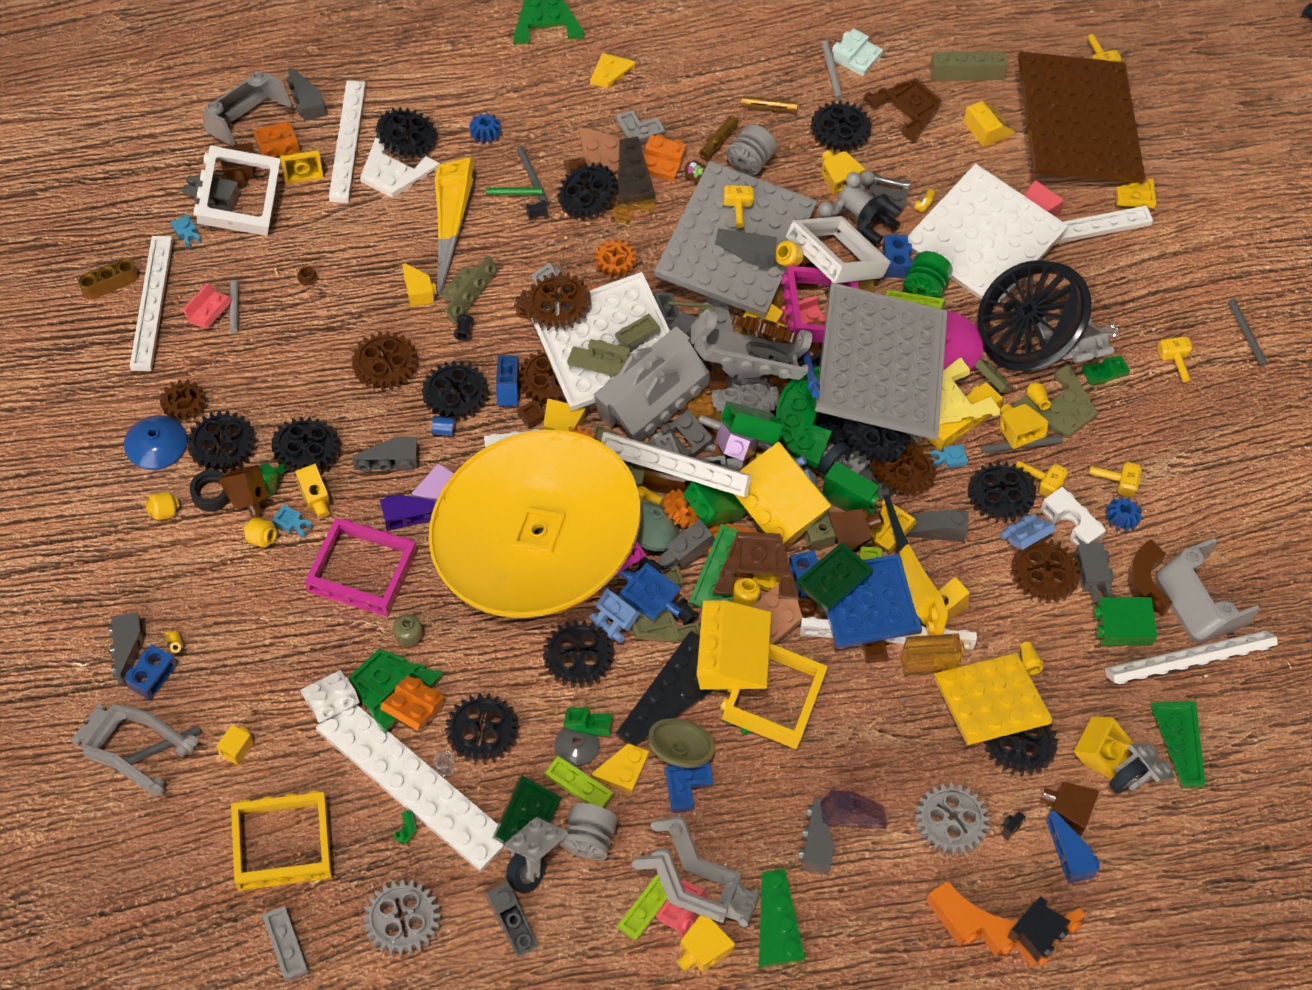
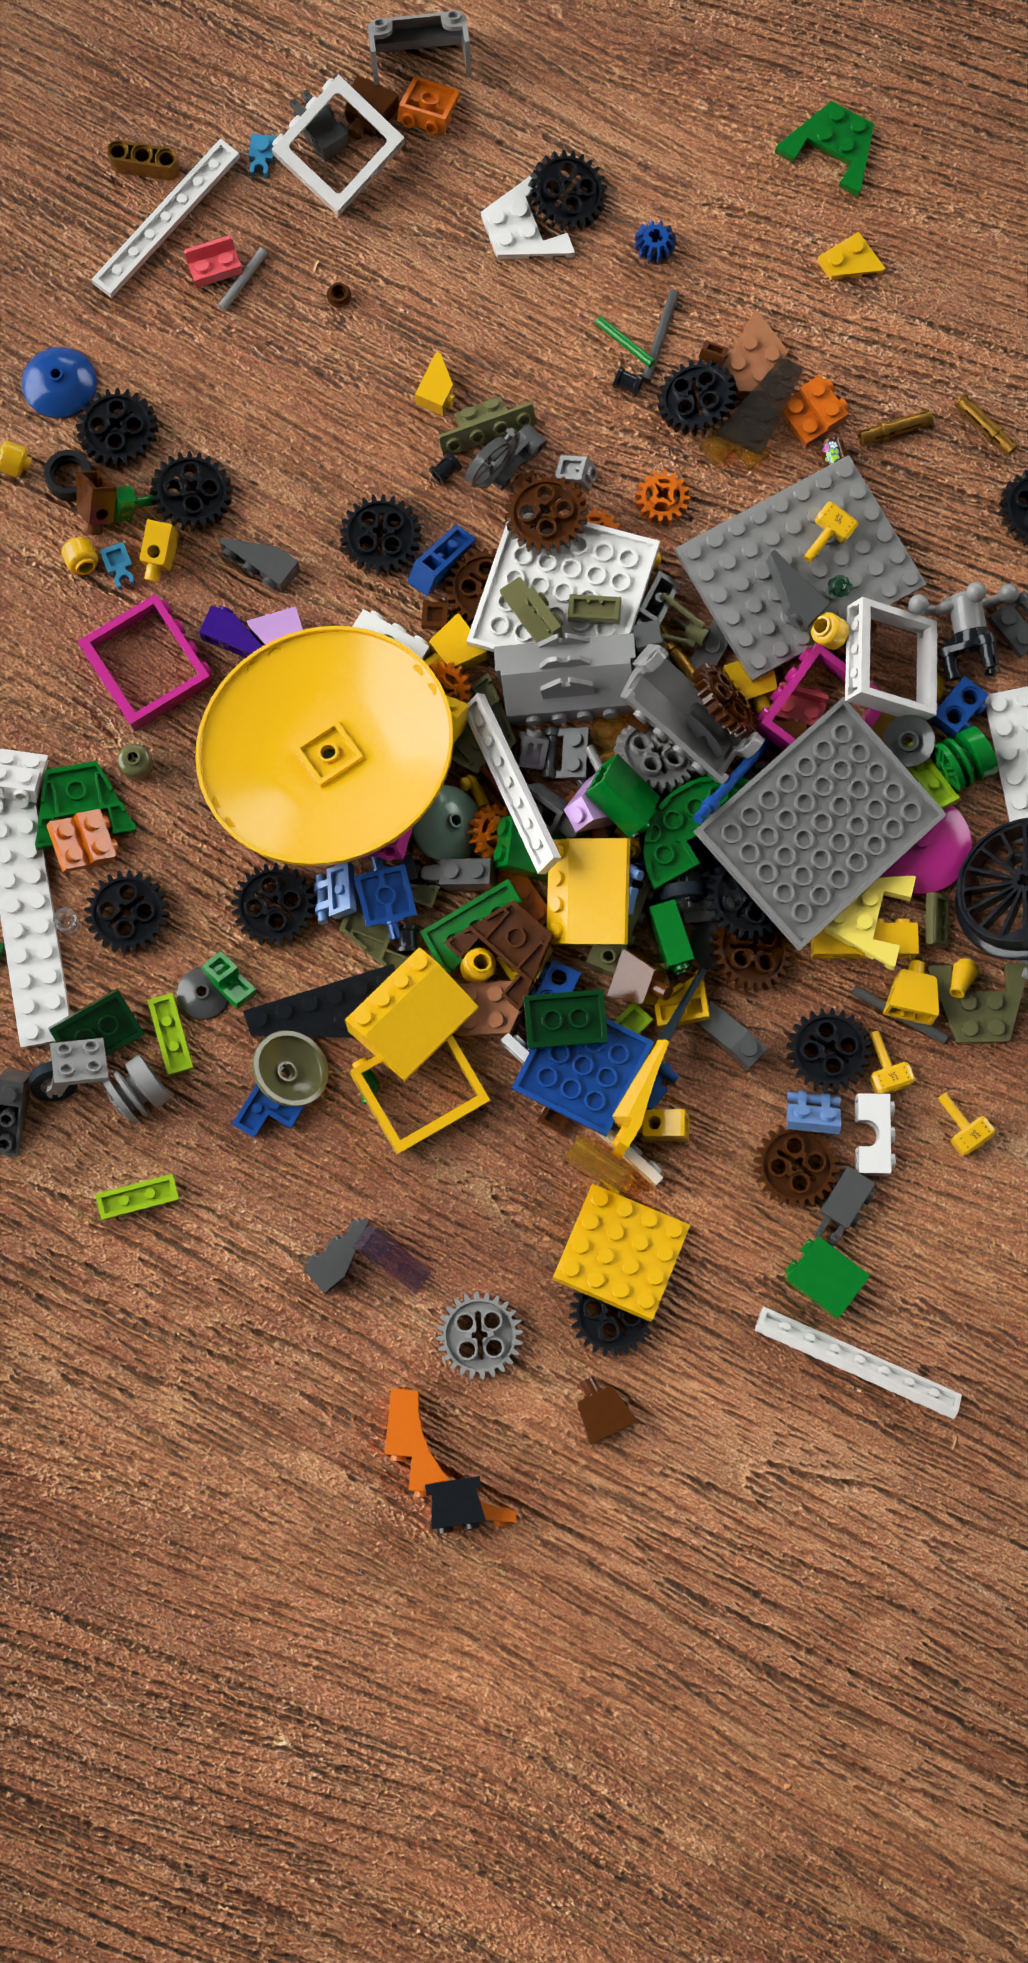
camera: 40 degrees right, 20 degrees up
reddish brown gear [160,379,206,421] -> none
yellow slope [280,149,324,184] -> none
dark grey slope [286,67,326,121] -> none
white plate [329,81,366,203] -> none
reddish brown gear [352,331,418,391] -> none
blue piece [431,416,455,437] -> none
yellow plate [435,157,474,296] -> none
yellow wing [592,744,649,794] -> none
light grey plate [616,110,665,147] -> none
light grey piece [632,816,760,927] -> none
coral bracket [655,880,710,938] -> none
yellow torso [676,915,735,972] -> none
light grey wheel [726,124,777,176] -> none
green wing [758,868,805,969] -> none
yellow torso [821,150,866,196] -> none
dark azure plate [929,444,968,469] -> none
black plate [1001,811,1026,841] -> none
yellow cone [1020,642,1044,676] -> none
blue slope [1046,810,1100,884] -> none
yellow slope [1074,716,1134,779] -> none
blue gear [1105,495,1142,532] -> none
light grey plate [1109,742,1175,794] -> none
reddish brown arch [1128,539,1173,617] -> none
green wing [1150,701,1206,788] -> none
light grey windscreen [1155,538,1260,643] -> none
none -> dark grey piece [465,424,548,491]
none -> clear green plate [827,575,853,597]
none -> dark grey dish [883,715,935,767]

